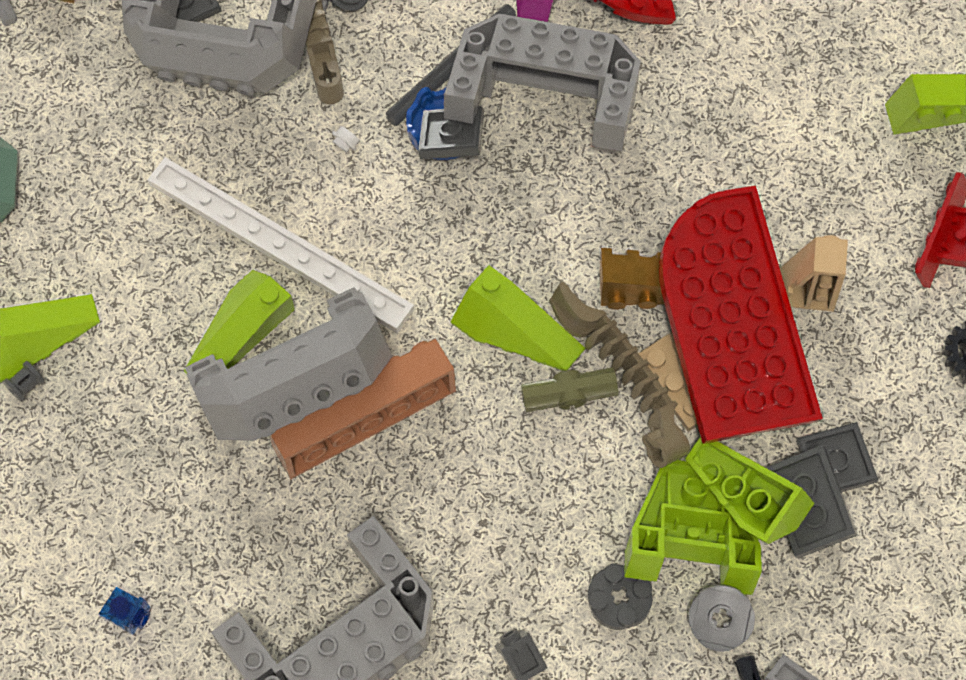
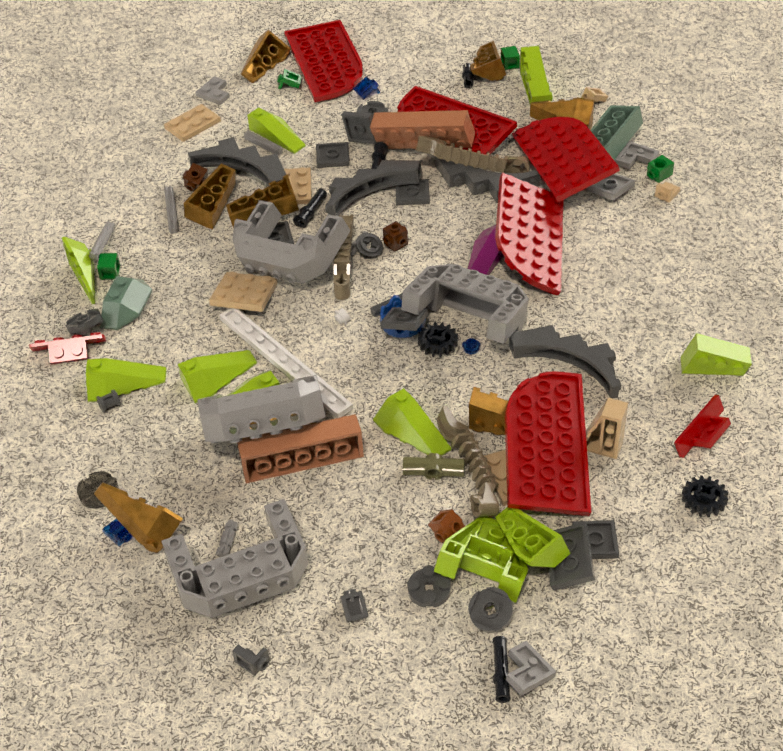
camera: 15 degrees right, 20 degrees down
none -> clear smoke plate [77,471,119,509]
none -> pearl gold wedge [94,482,183,553]
none -> lime wedge [177,350,257,403]
none -> tan plate [209,272,278,312]
none -> light grey axle [216,520,238,557]
none -> black gear [418,322,458,357]
none -> dark orange brick [428,509,465,544]
none -> clear blue plate [462,338,481,355]
none -> dark grey arch [509,325,621,399]

